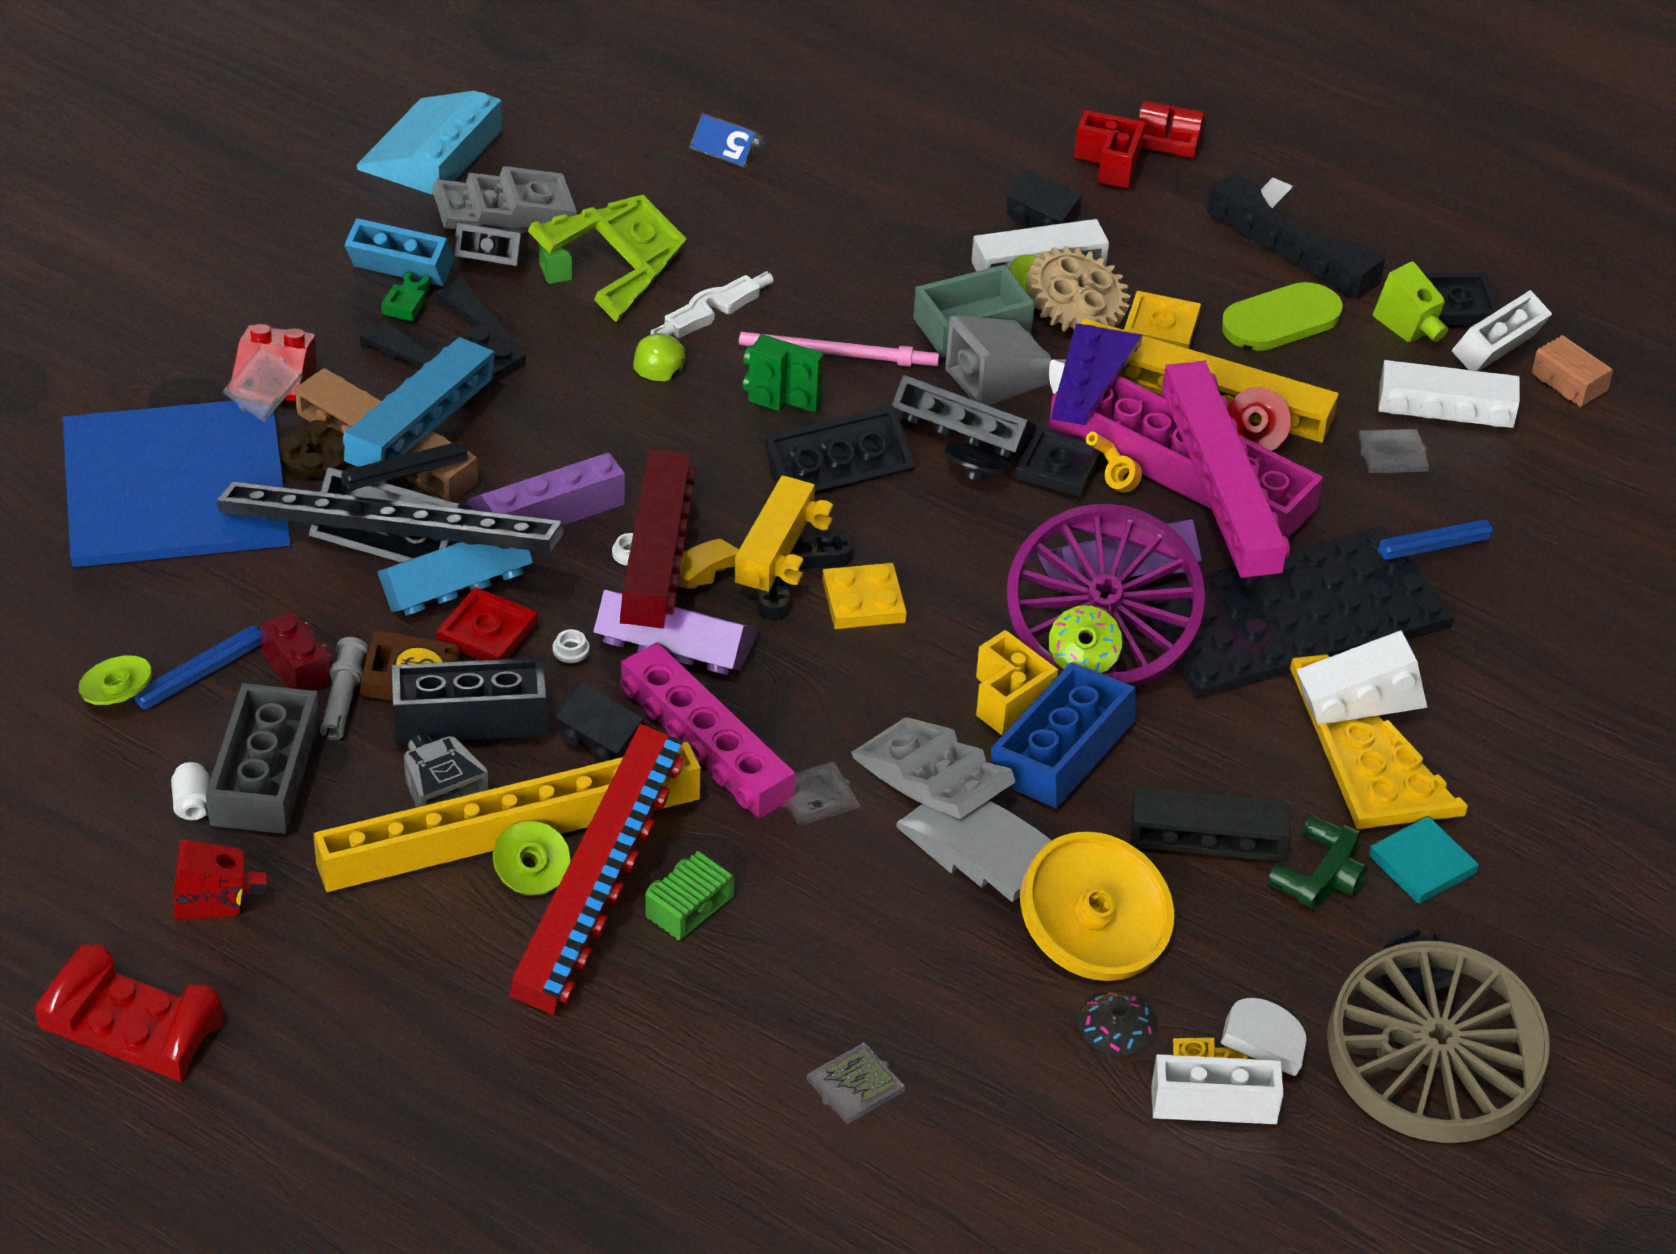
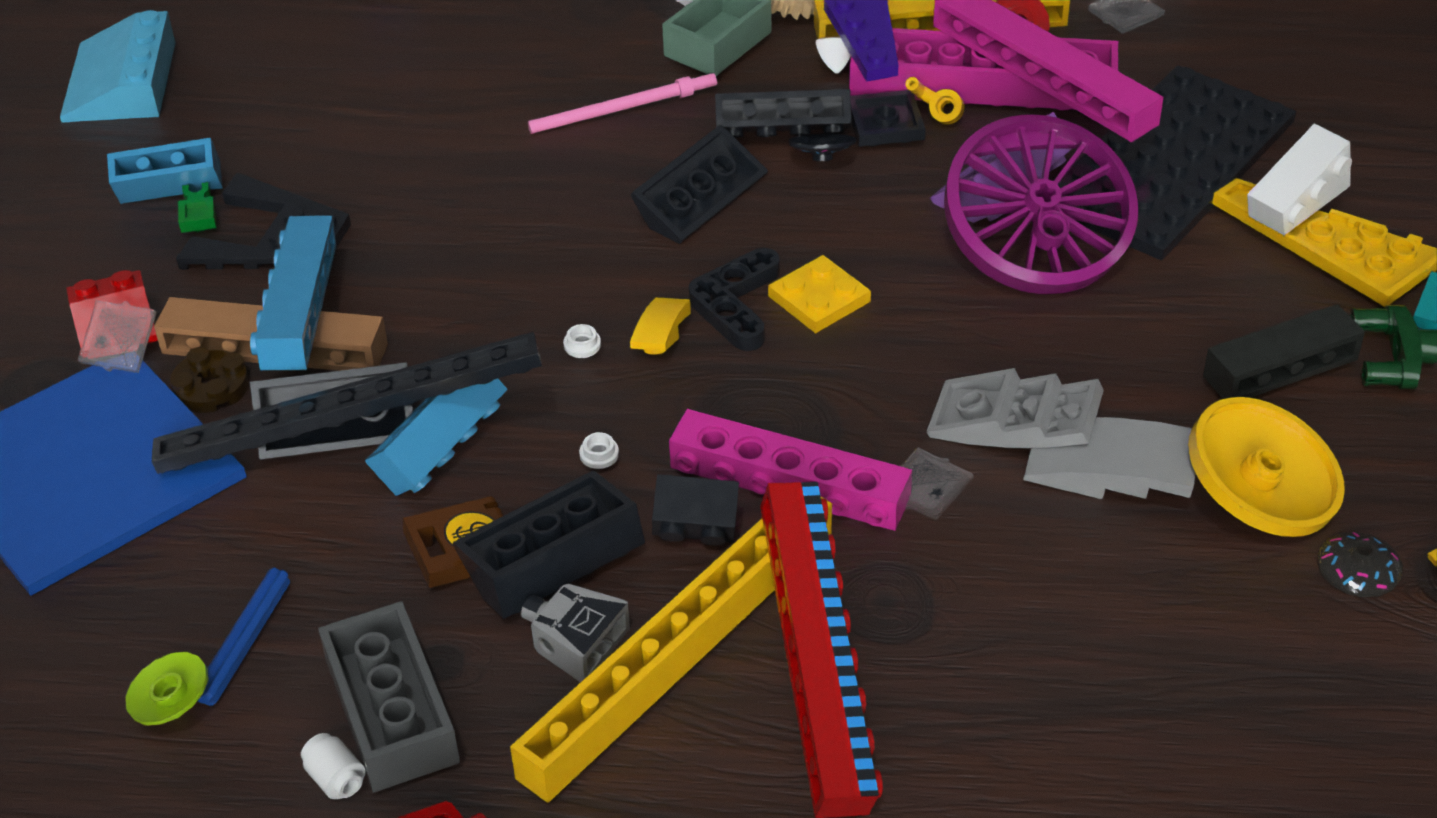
camera: 25 degrees left, 0 degrees up
dark red brick [260,610,333,692] -> none
light grey pin [320,637,369,740] -> none
black axle [341,441,468,491] -> none
light grey slope [432,166,577,229] -> none
red plate [436,587,538,661] -> none
black brick [453,221,529,266] -> none
medium lavender slope [467,452,625,525] -> none
lime dish [492,820,571,896] -> none
lime wing [528,195,687,322] -> none
bright green slope [539,243,572,284] -> none
slope [593,590,759,675] -> none
dark red brick [619,449,696,629] -> none
lime hair [633,333,686,382] -> none
bright green brick [645,851,734,941] -> none
white piece [650,271,773,338] -> none
yellow brick [735,475,833,592] -> none
green plate [742,334,824,413] -> none
piece [806,1042,905,1124] -> none
light grey slope [945,315,1051,405] -> none
yellow brick [976,630,1058,736] -> none
blue brick [991,662,1136,808] -> none
lime dish [1049,606,1122,674] -> none
blue axle [1377,519,1494,560] -> none

